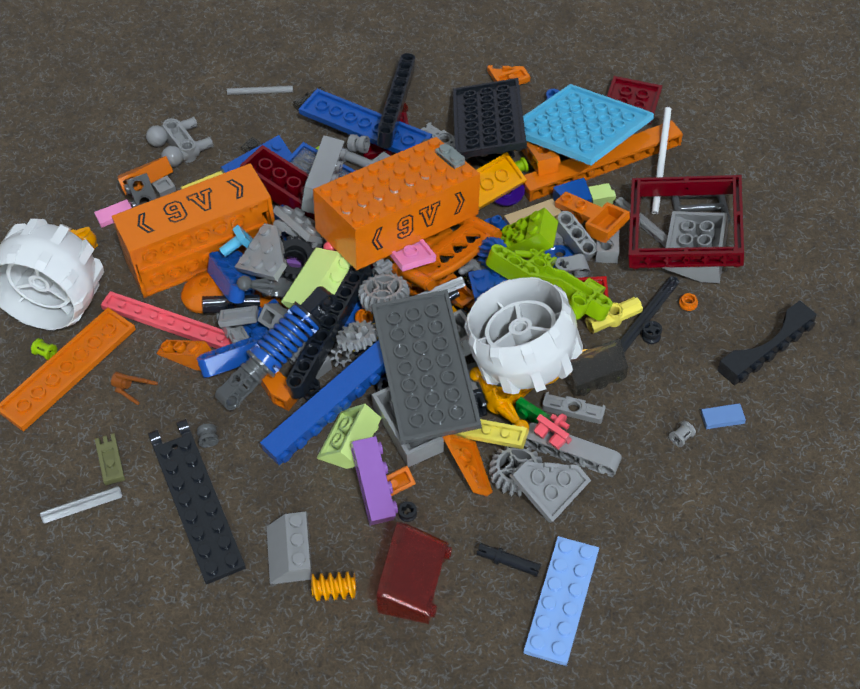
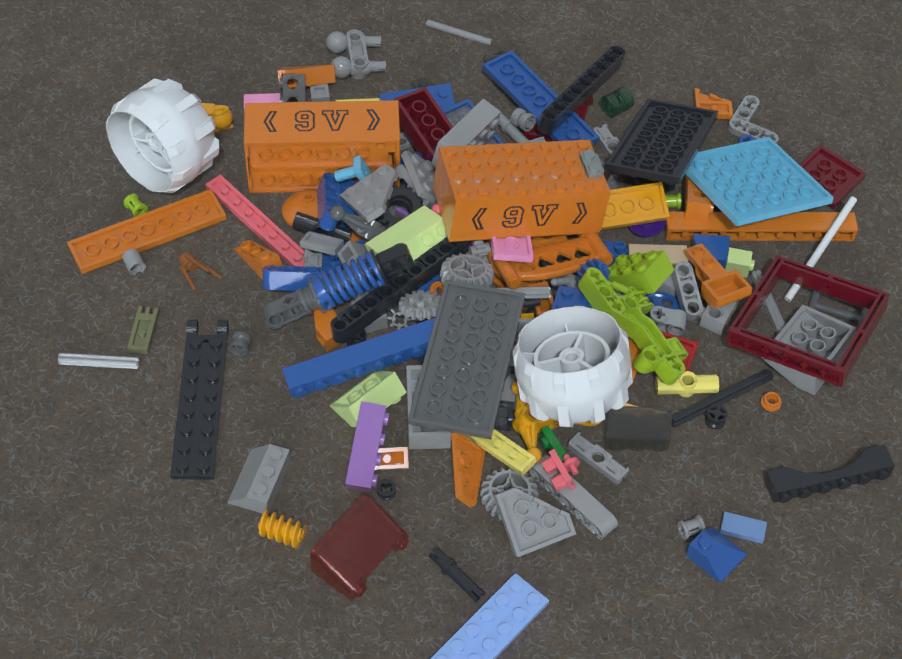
camera: 20 degrees right, 0 degrees up
none -> light grey beam [122,249,146,275]
none -> clear green wheel [600,87,634,118]
none -> blue slope [686,527,747,583]
none -> light grey beam [728,95,779,144]

